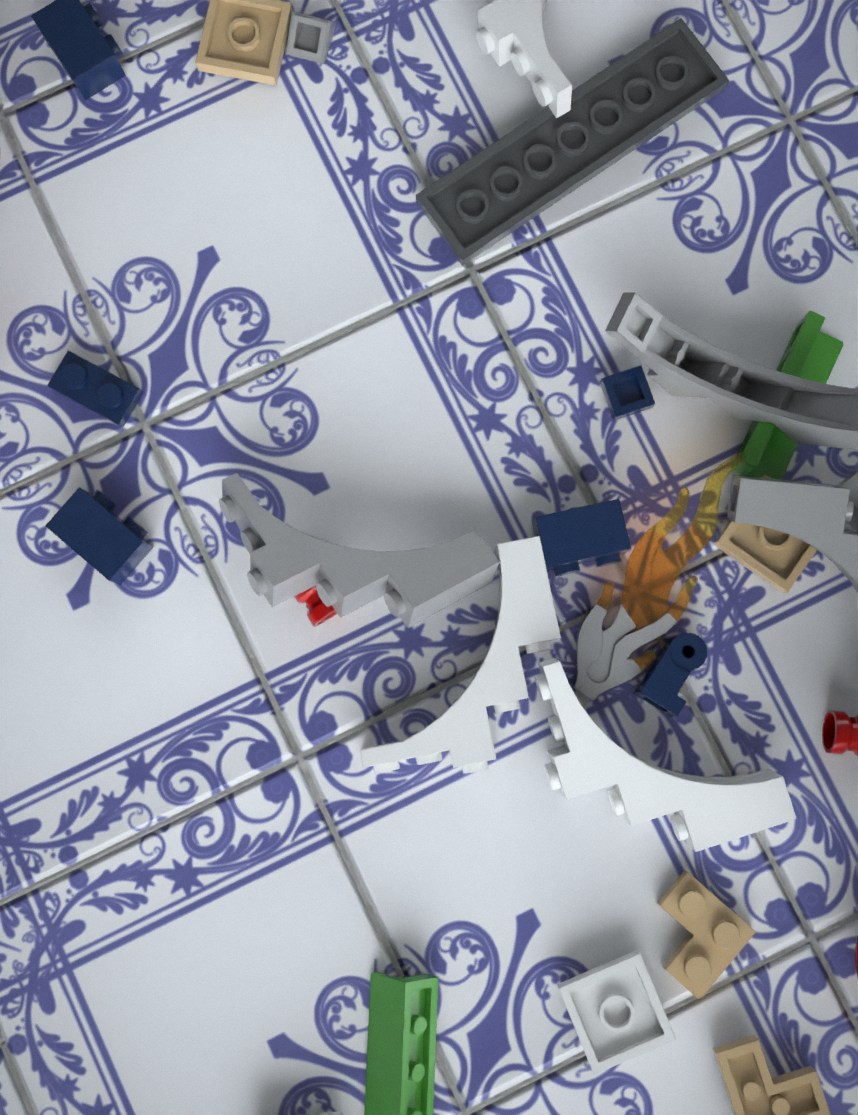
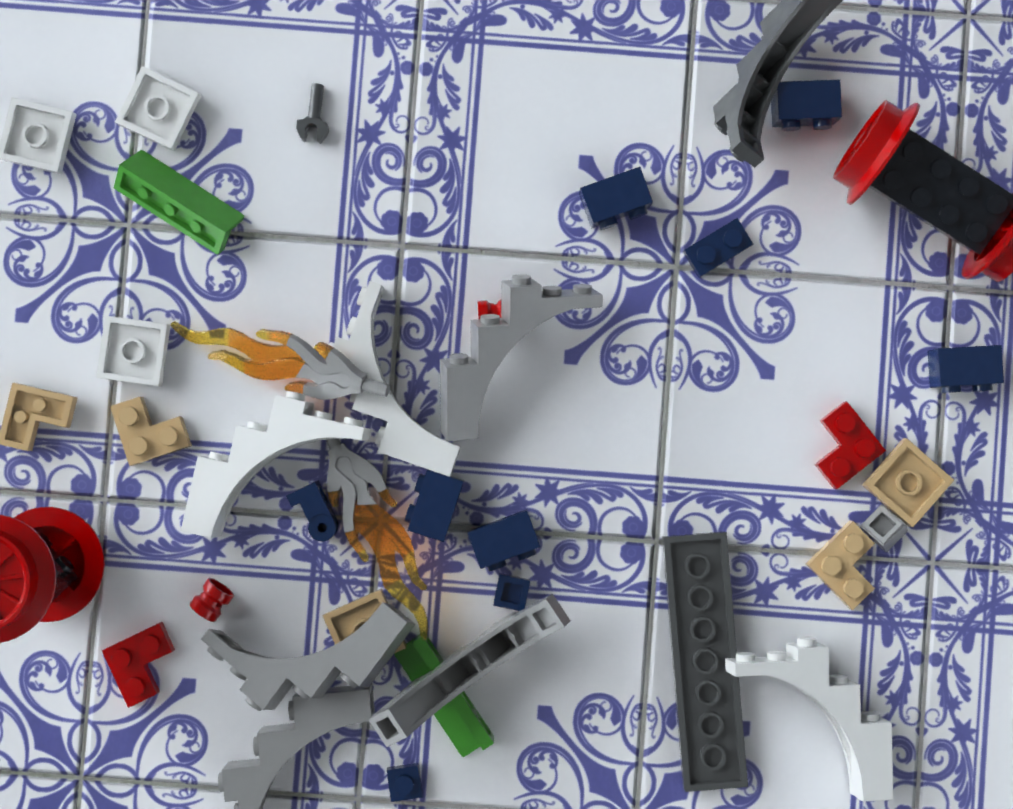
camera: 115 degrees right, 5 degrees up
none -> piece [171,321,390,400]
none -> dark grey bar [296,83,329,144]
none -> dark blue brick [467,509,540,571]
none -> tan plate [806,520,875,610]
none -> red plate [814,401,886,489]

